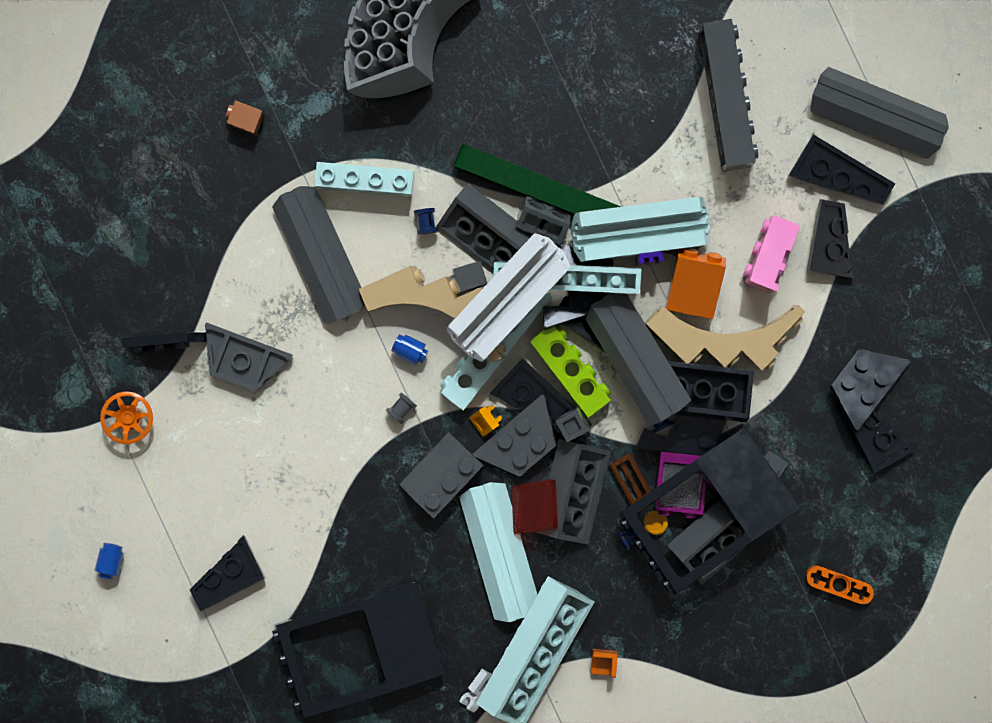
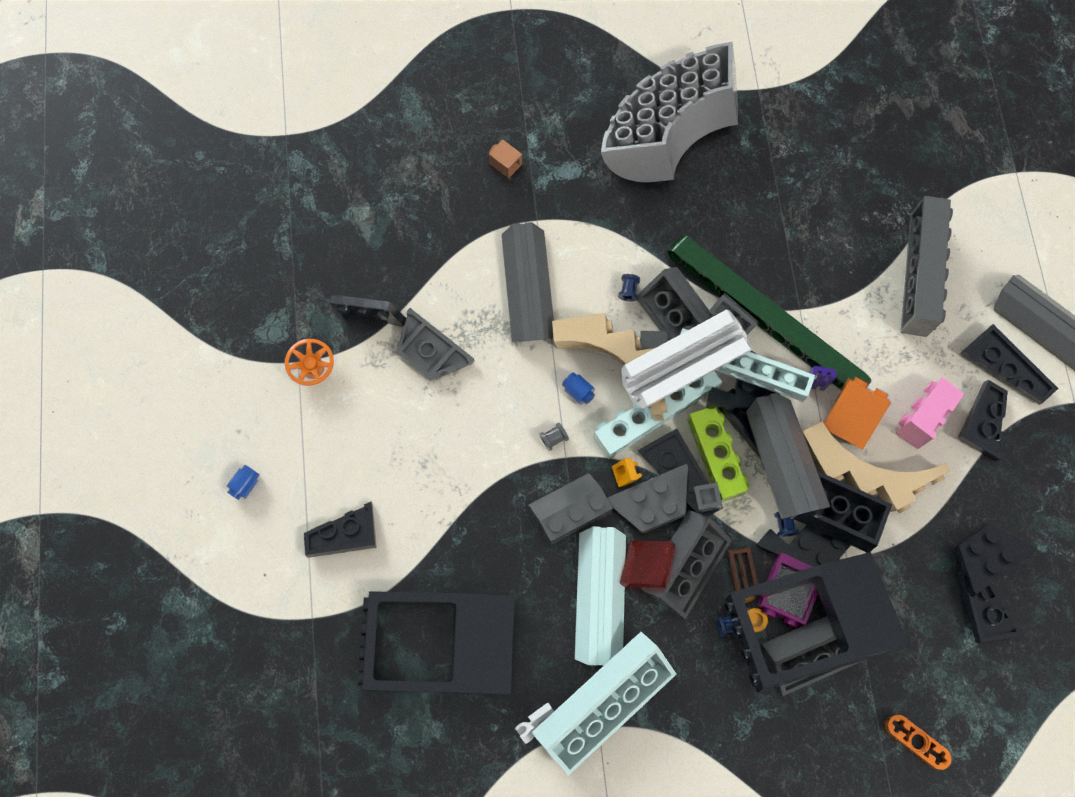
camera: 20 degrees right, 15 degrees down
light aqua brick [315,162,414,197] -> none
light aqua piece [571,197,711,262] -> none
orange panel [590,649,618,678] -> none

